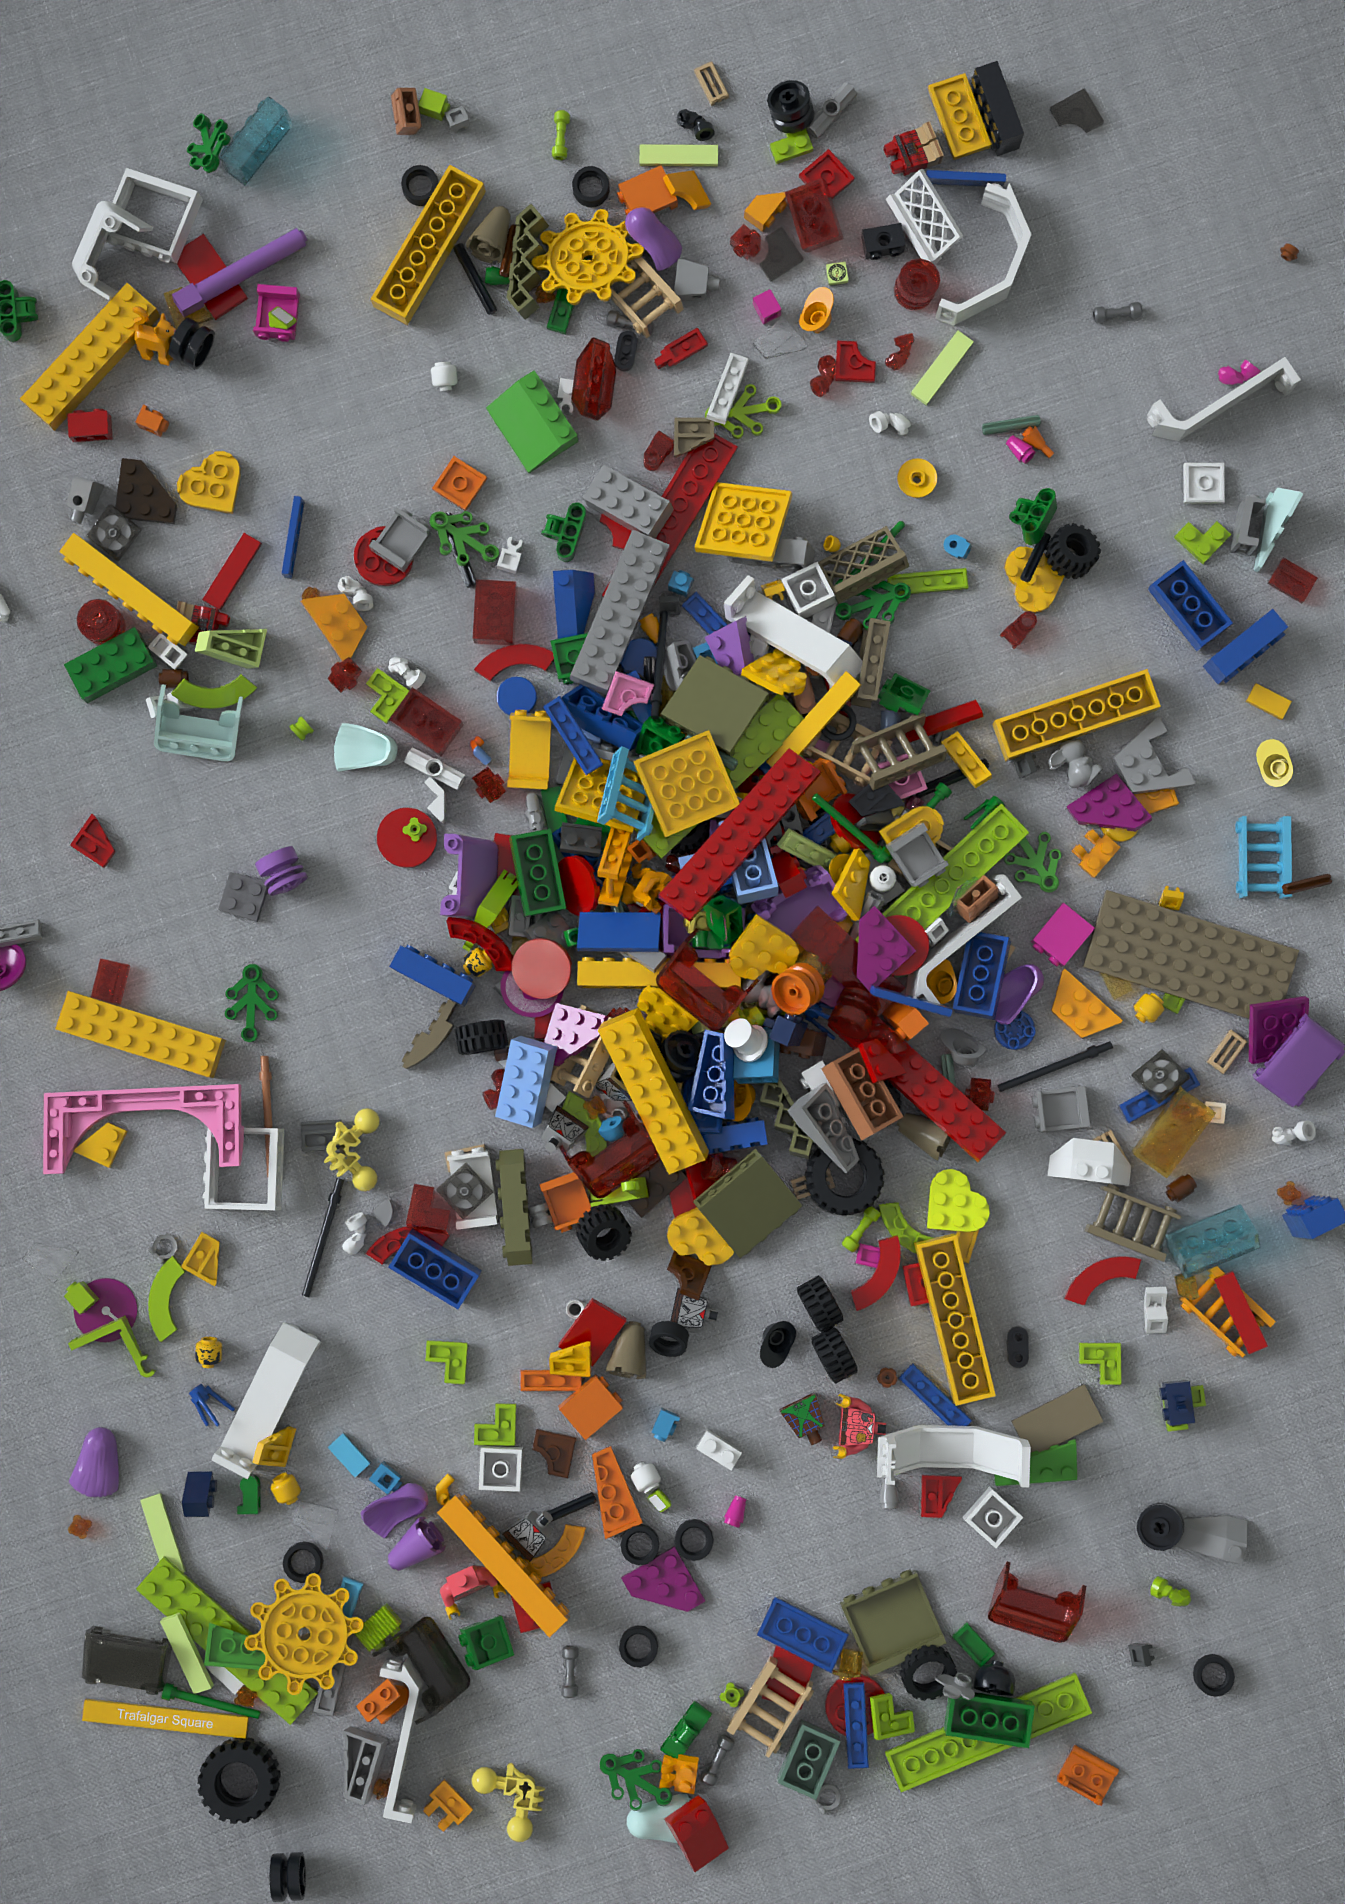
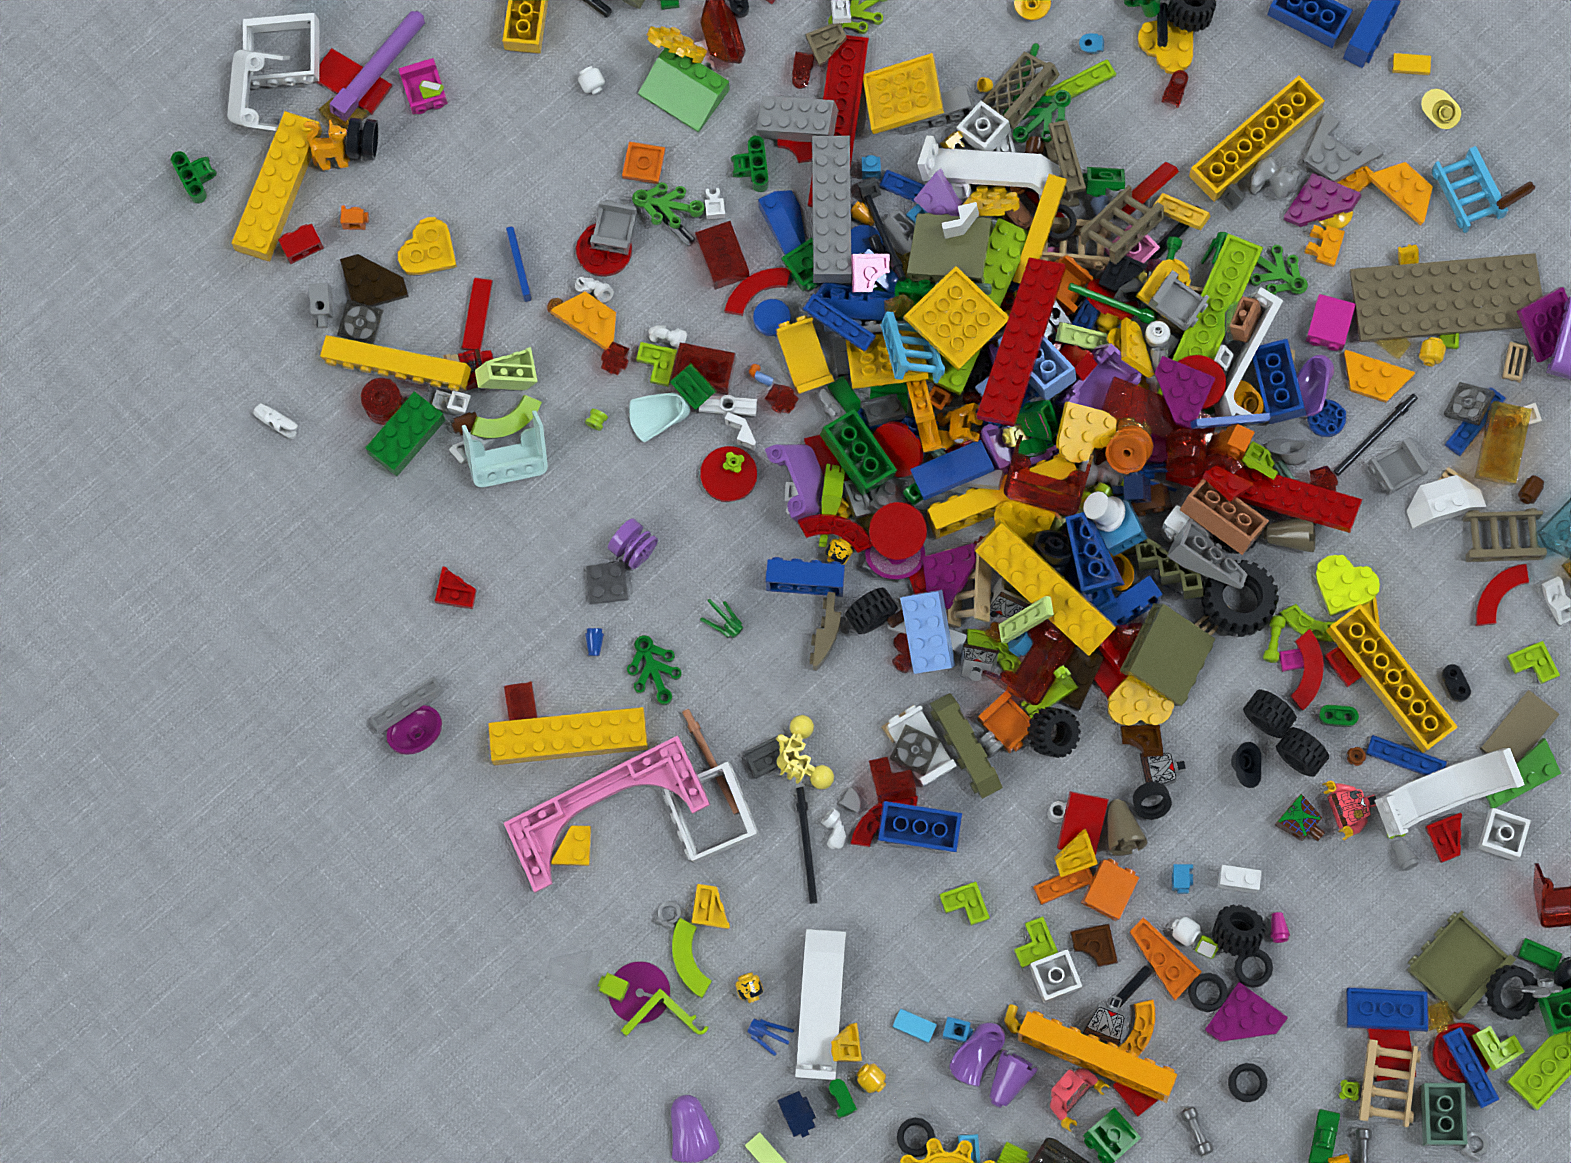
camera: 25 degrees left, 10 degrees down
none -> blue cone [585,628,604,656]
none -> yellow plate [646,26,707,63]
none -> green plate [670,363,716,410]
none -> green plant [700,599,744,638]
none -> clear yellow bracket [884,294,915,318]
none -> white slope [942,202,979,239]
none -> yellowish green tile [999,596,1054,643]
none -> black tyre [1212,904,1266,957]
none -> lime wing [1242,441,1278,480]
none -> green plate [1319,705,1359,727]
none -> light orange wing [1367,162,1433,226]

